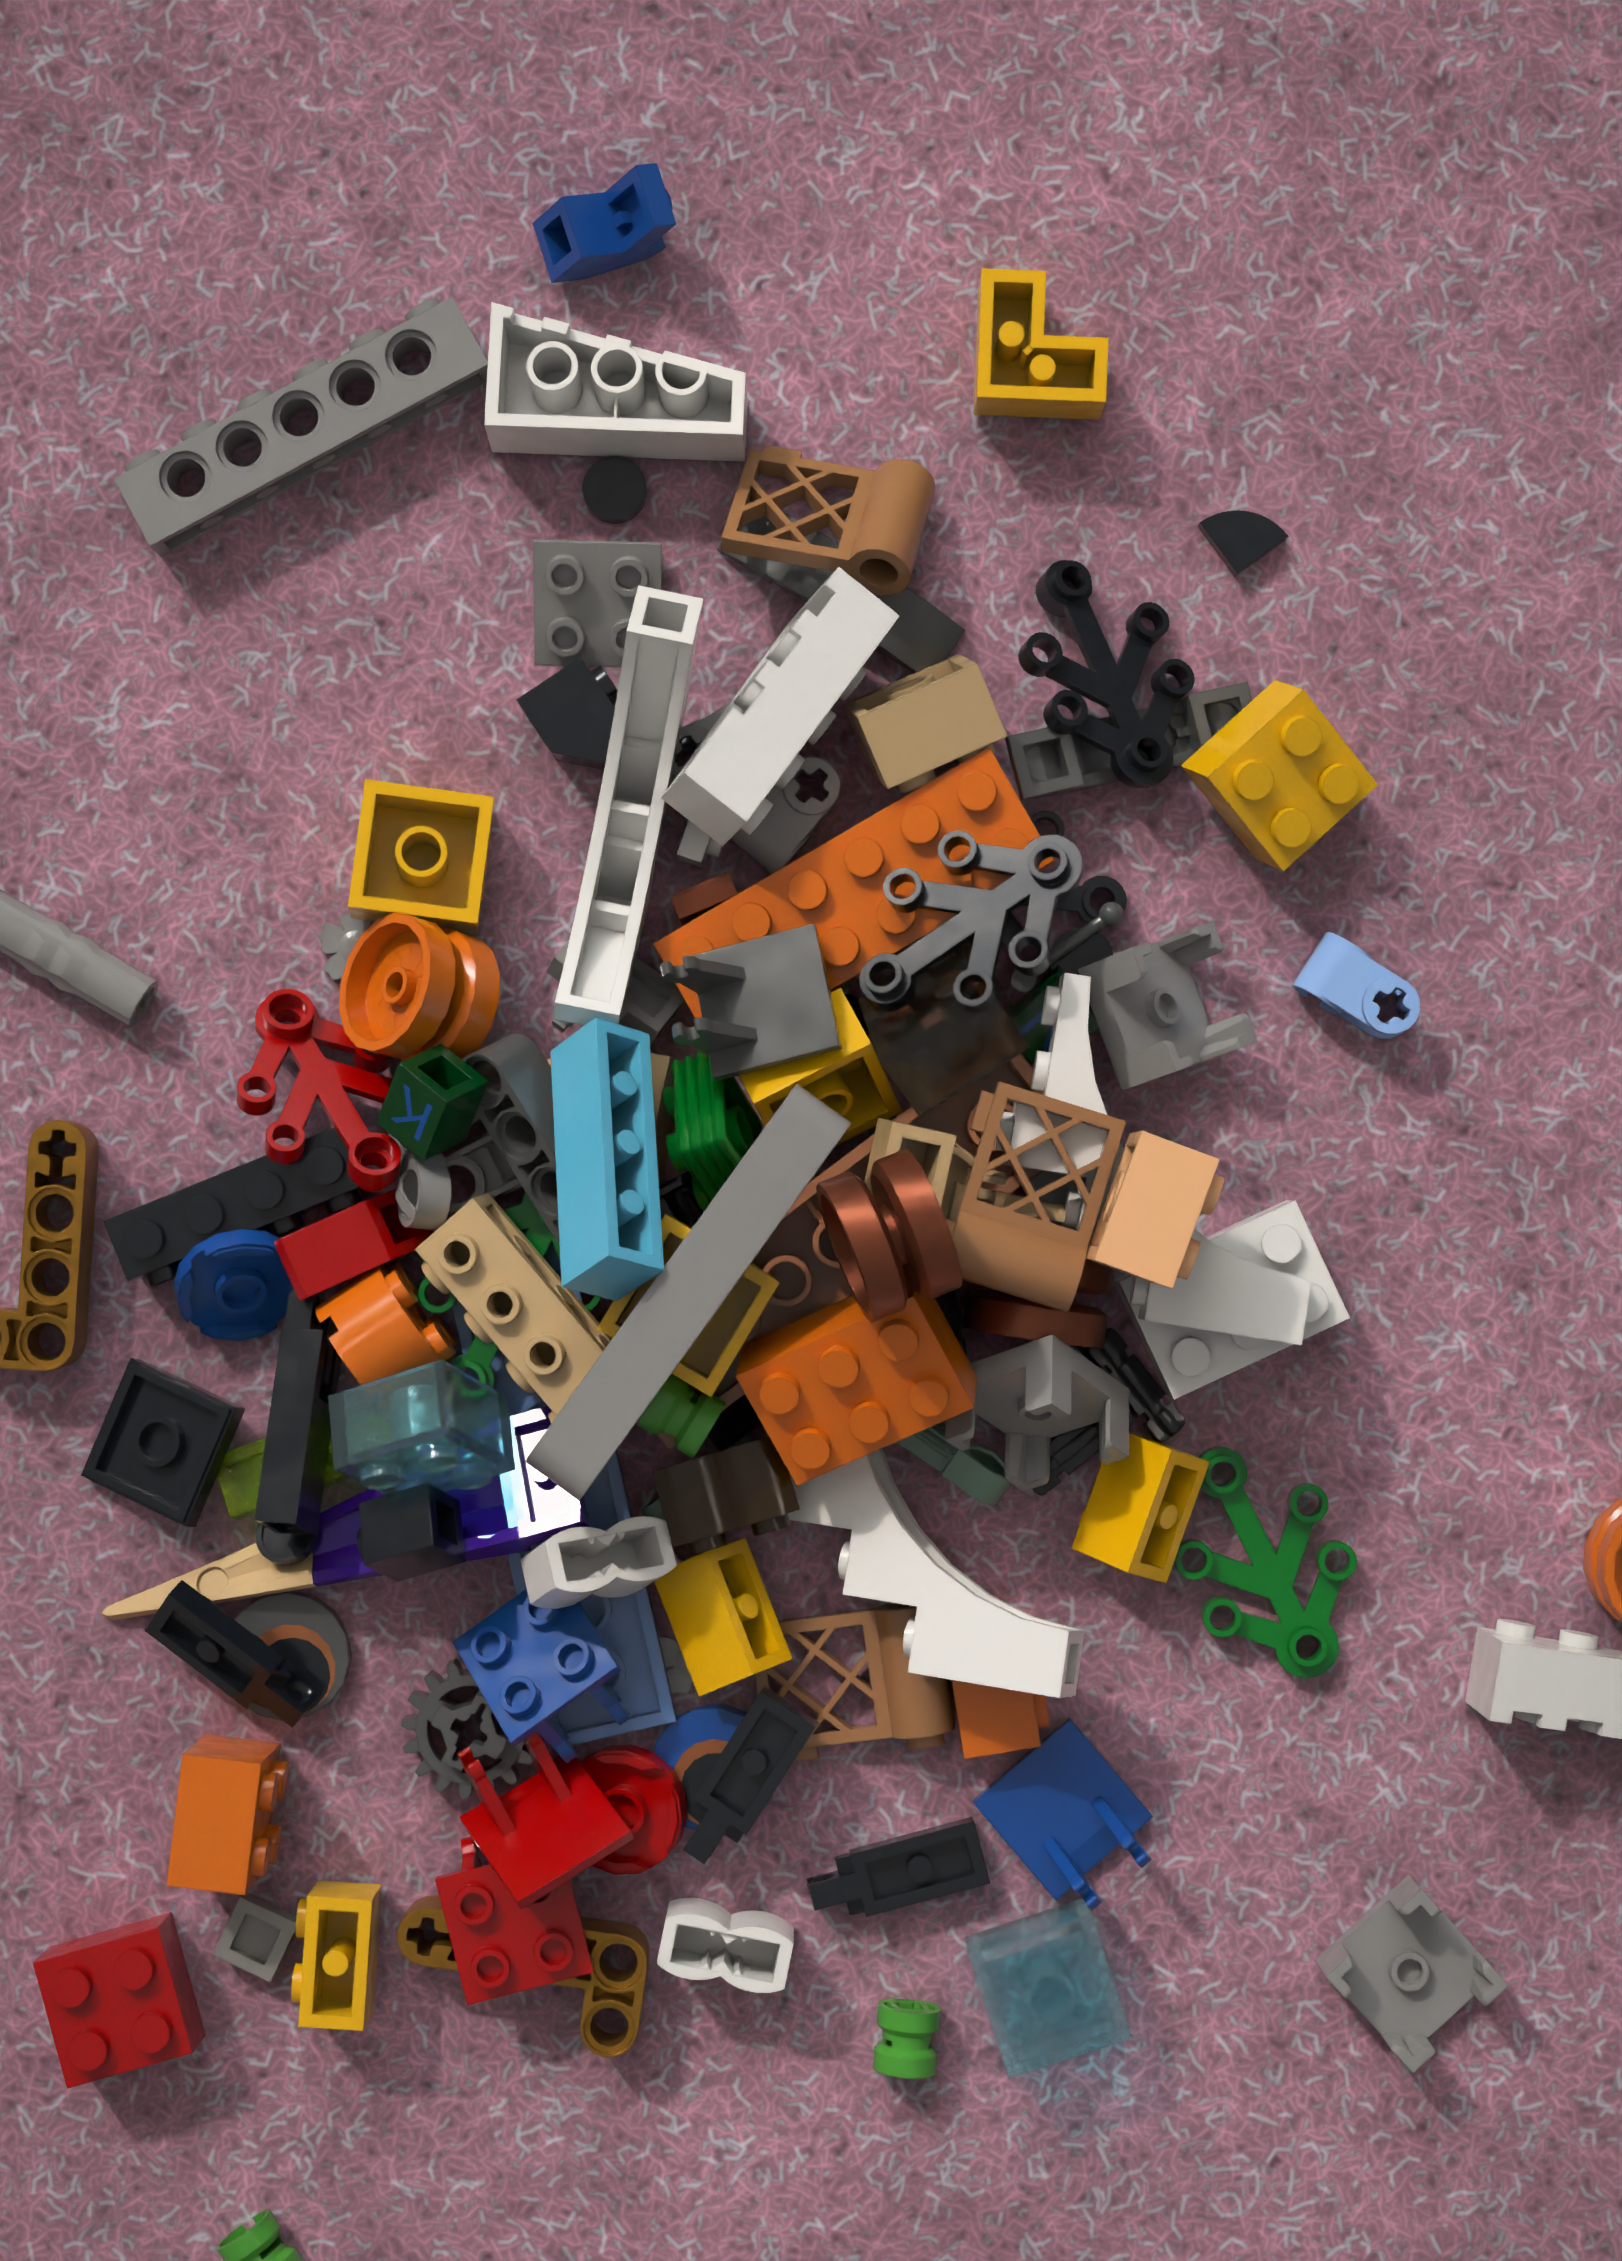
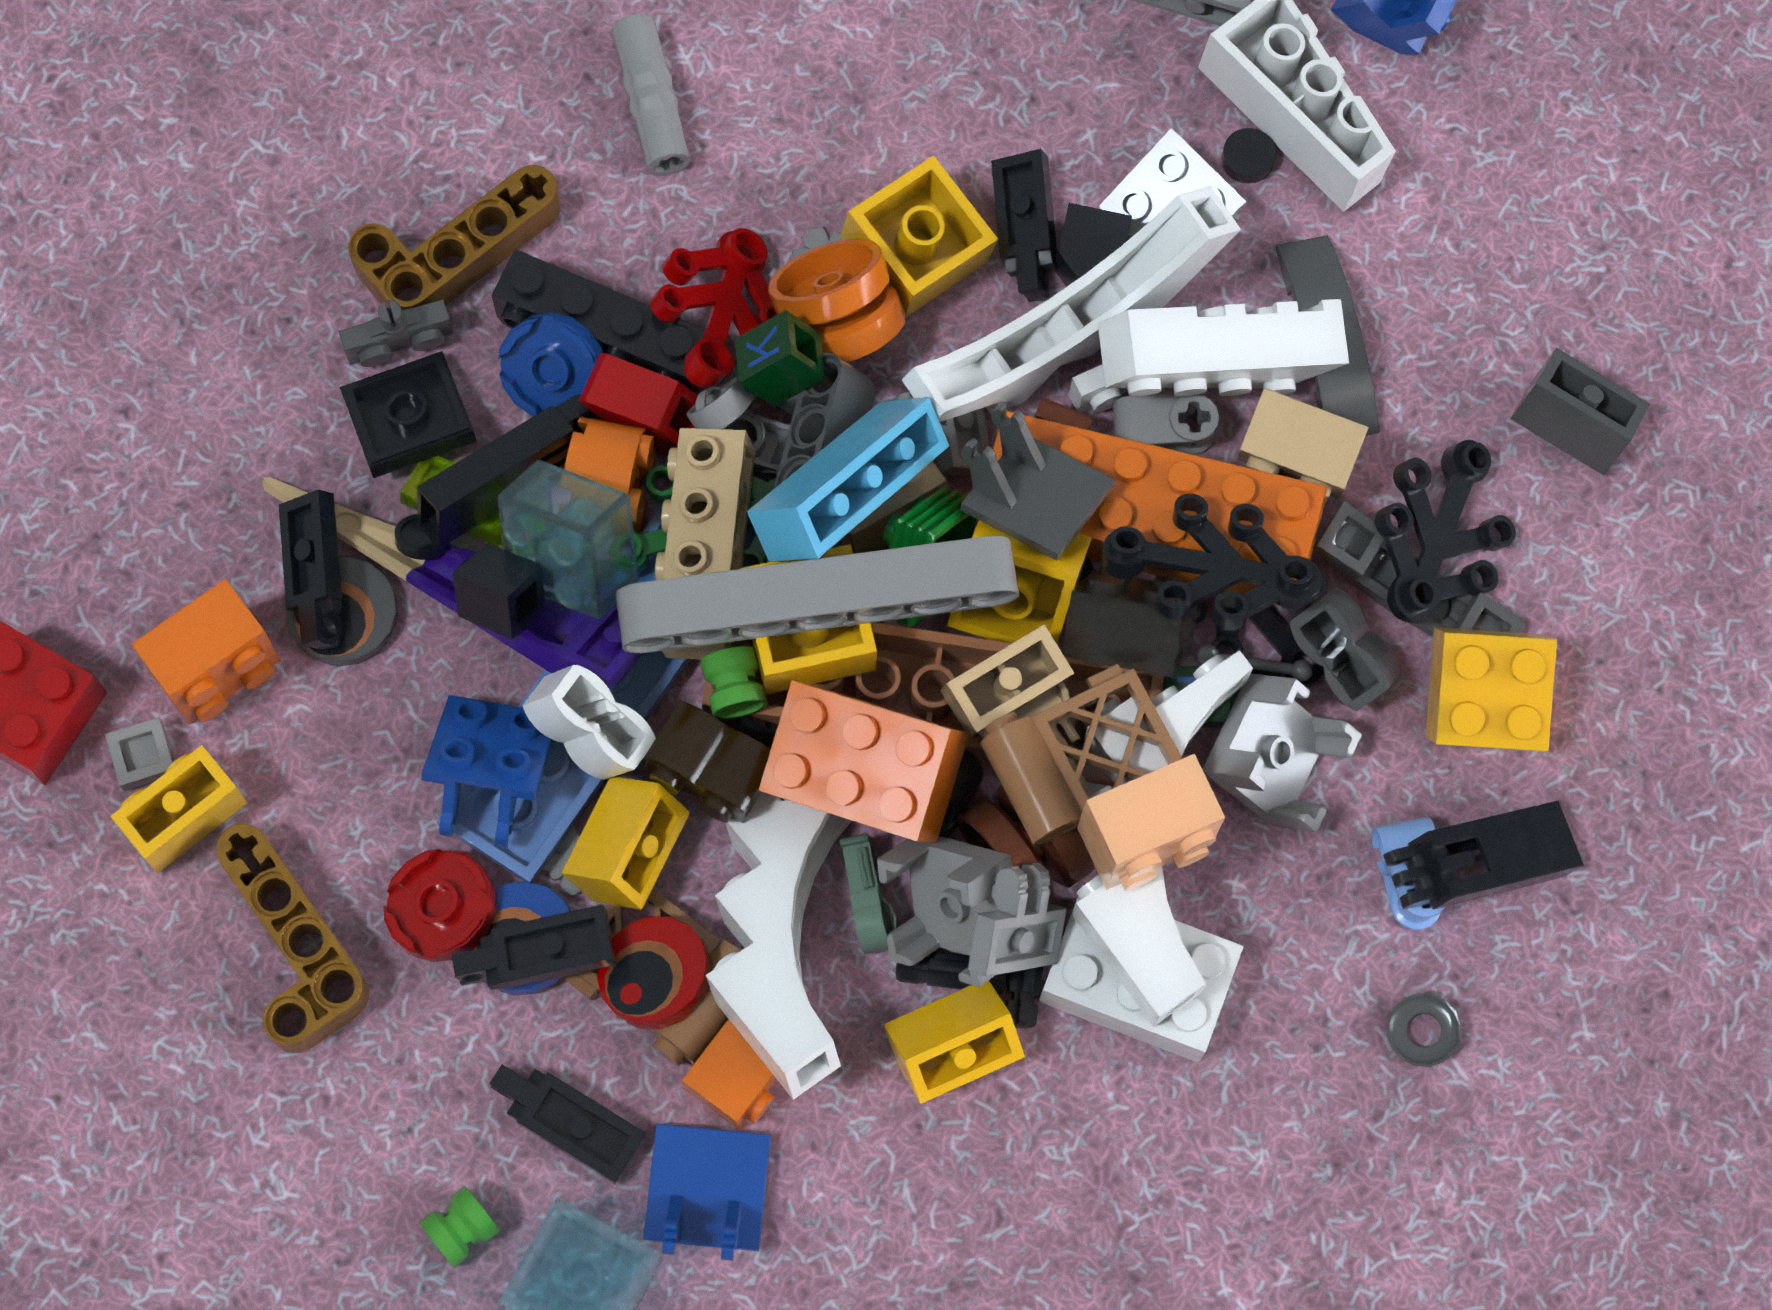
camera: 40 degrees right, 15 degrees down
dark grey gear [401,1658,541,1800] -> none
red plate [435,1836,594,2005] -> none
red plate [457,1731,634,1910] -> none
white brick [657,1898,794,1993] -> none
medium nougat piece [721,445,936,596] -> none
copper wheel [816,1149,962,1323] -> none
yellow brick [973,268,1109,420] -> none
green plant [1174,1446,1357,1678] -> none
black tile [1198,510,1289,577] -> none
none -> dark grey plate [338,299,453,367]
none -> tile [597,916,712,1029]
none -> light grey hinge [968,862,1066,977]
none -> black hinge [991,149,1057,302]
none -> dark grey brick [1290,586,1401,711]
none -> black hinge [1383,801,1584,910]
none -> dark grey piece [1387,992,1461,1067]
none -> dark grey brick [1511,347,1650,475]

